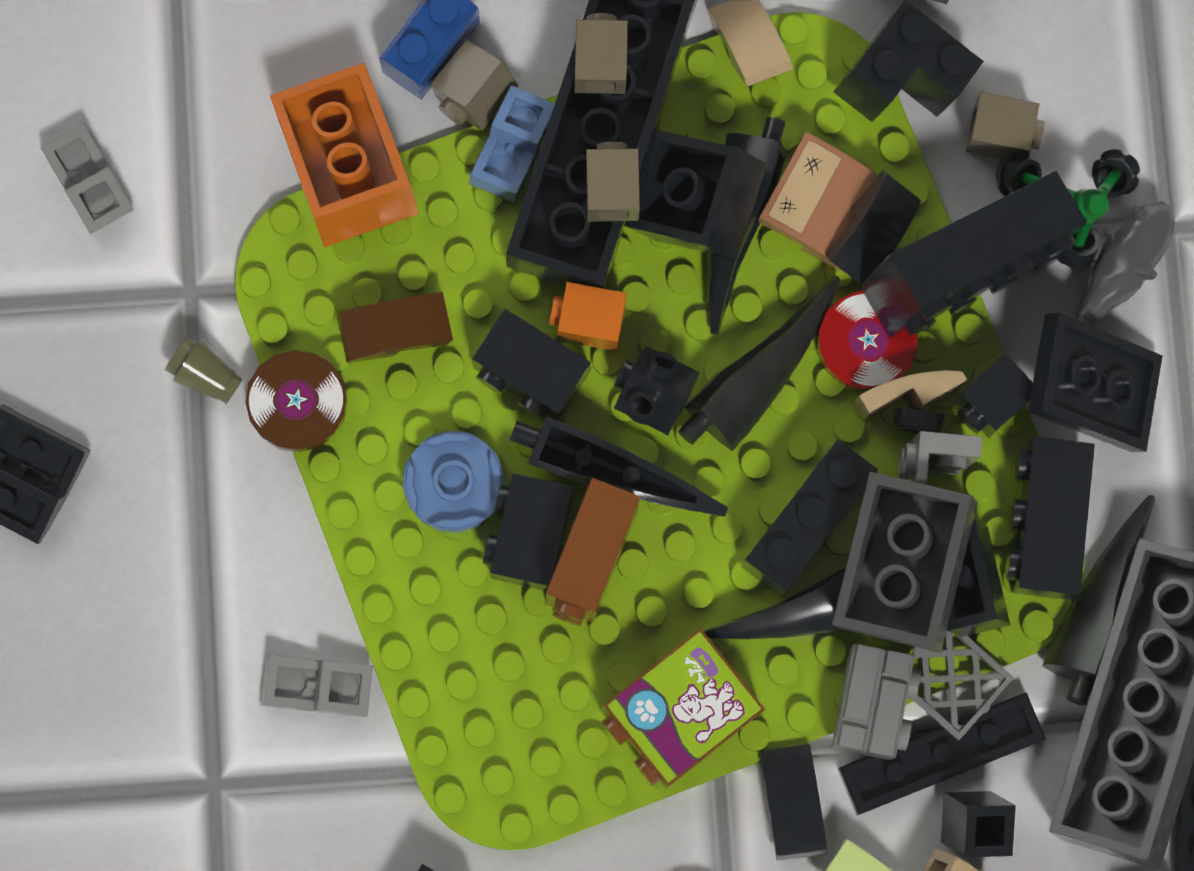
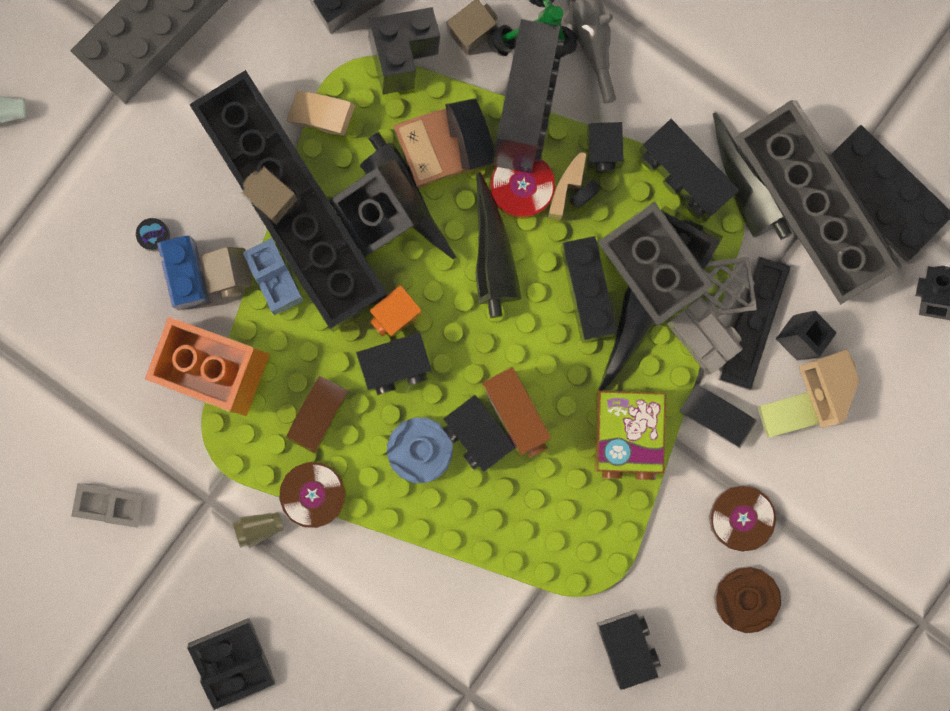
camera: 45 degrees left, 5 degrees up
light grey slope [260,654,373,717] -> none
black piece [509,417,728,517] -> none
dark tan brick [586,142,640,222] -> none
black brick [614,346,700,435] -> none
light grey bracket [898,431,982,485] -> none
black plate [1028,312,1163,452] -> none

